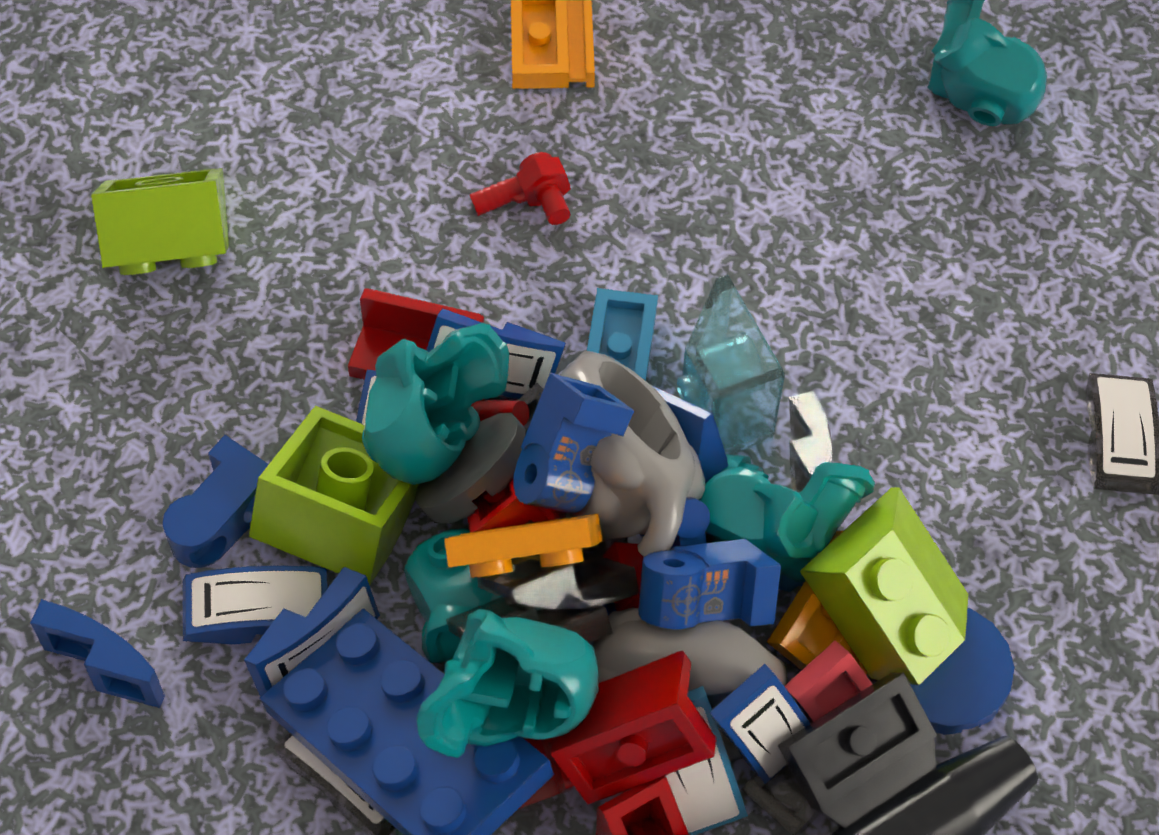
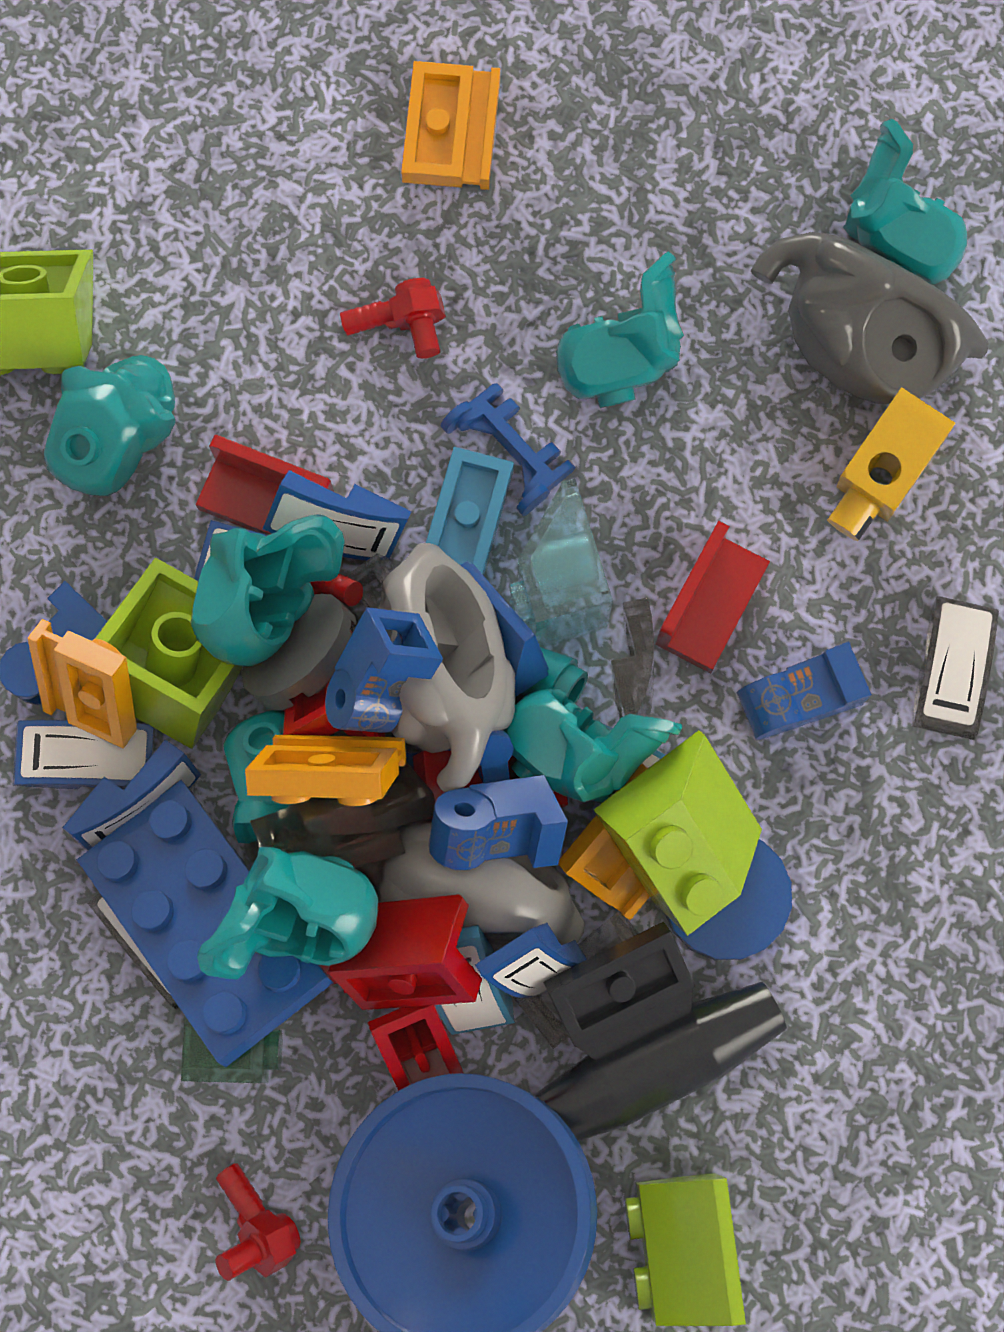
camera: 10 degrees right, 20 degrees up
coral plate [784,641,873,723] -> none
none -> light orange plate [27,619,137,749]
none -> teal head [44,355,176,496]
none -> blue piece [440,383,576,516]
none -> teal head [556,251,684,408]
none -> red panel [655,520,770,674]
none -> blue leg [736,641,872,740]
none -> dark grey piece [751,232,989,404]
none -> yellow torso [827,387,956,541]

